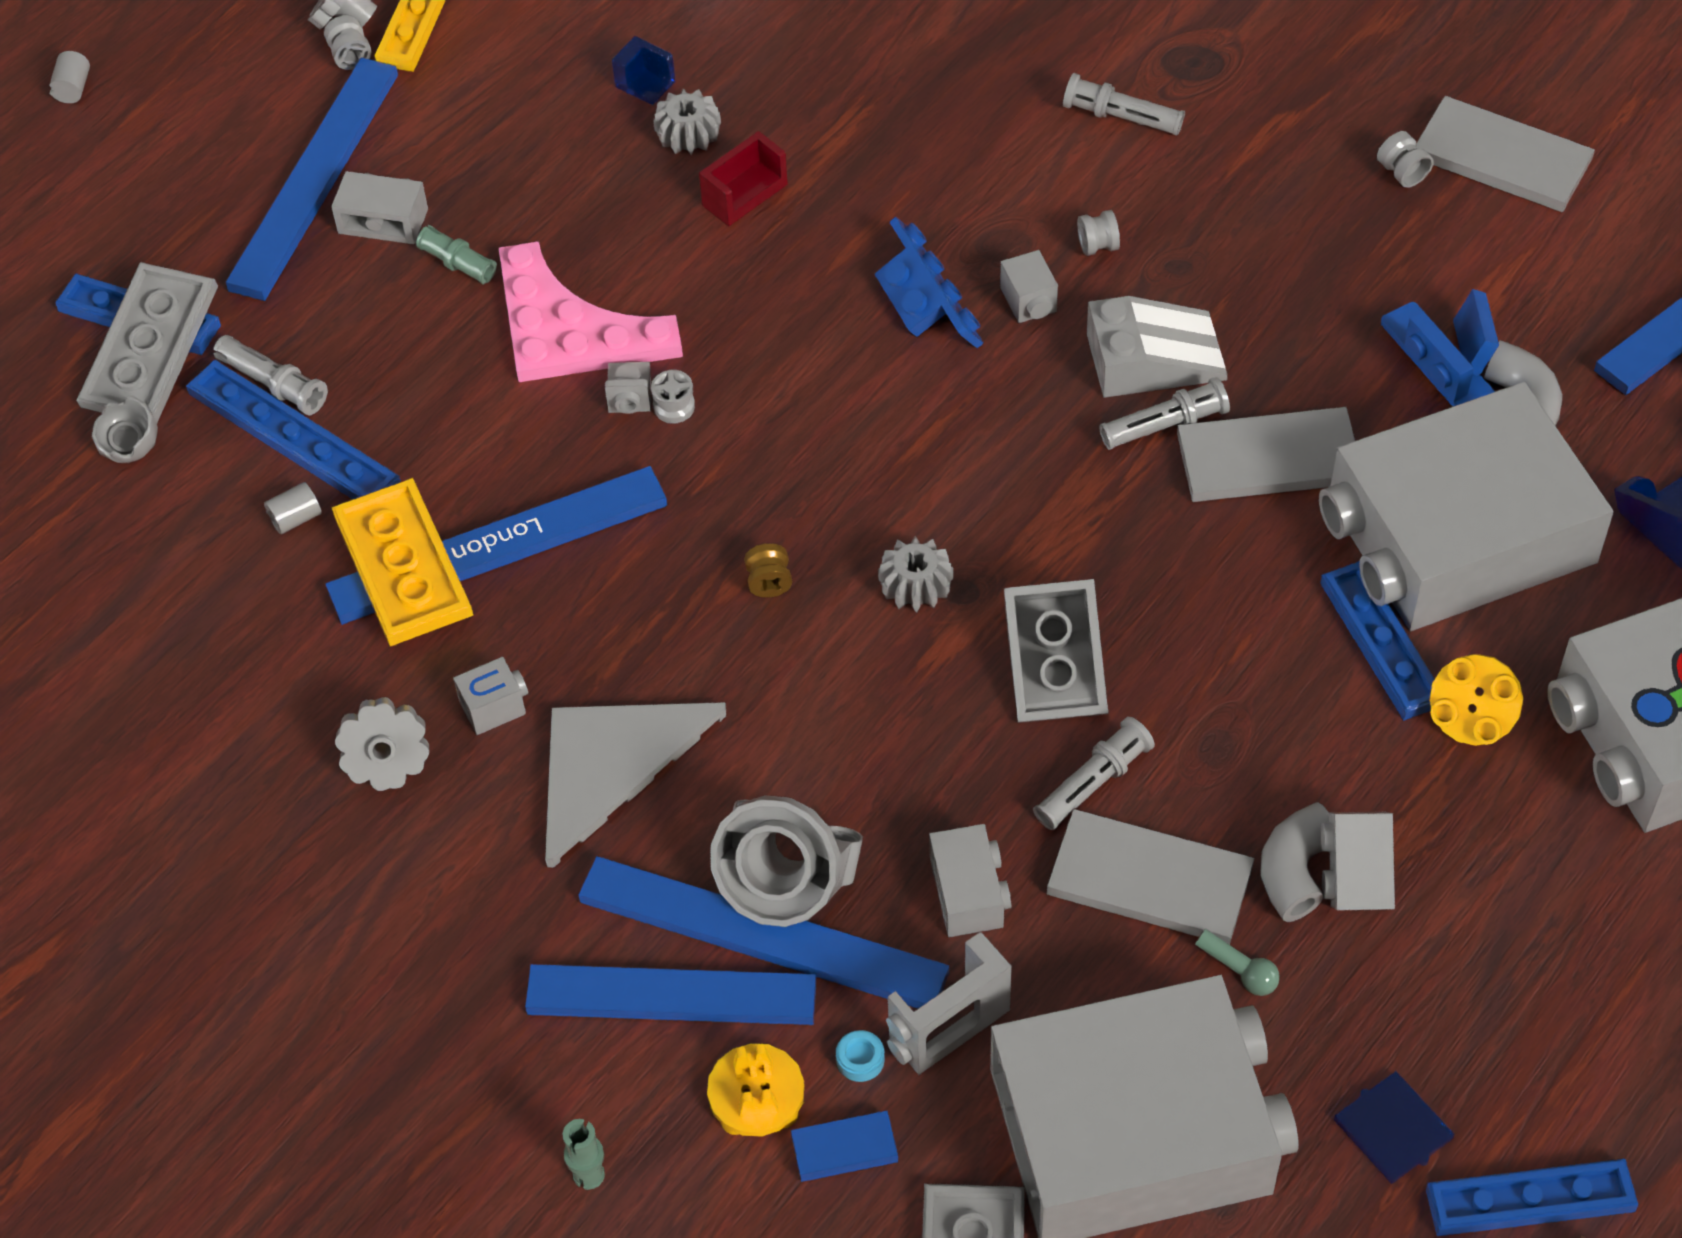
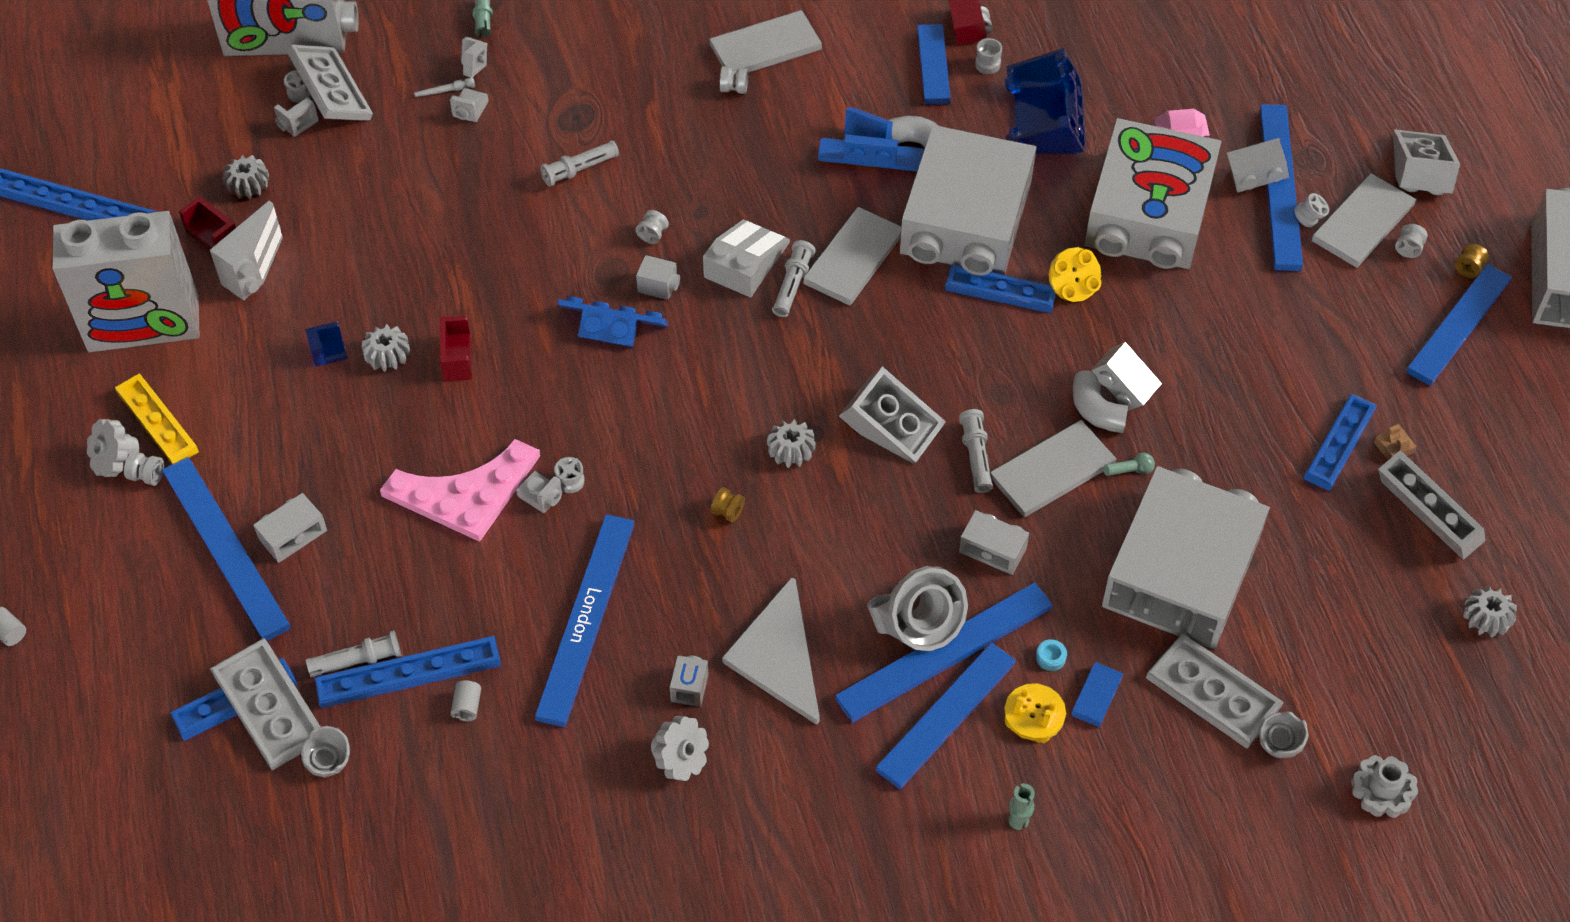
camera: 55 degrees left, 0 degrees up
yellow tile [331,478,473,646] -> none
sand green pin [416,225,497,285] -> none
light grey window [886,932,1011,1075] -> none
clear blue piece [1334,1071,1455,1184] -> none

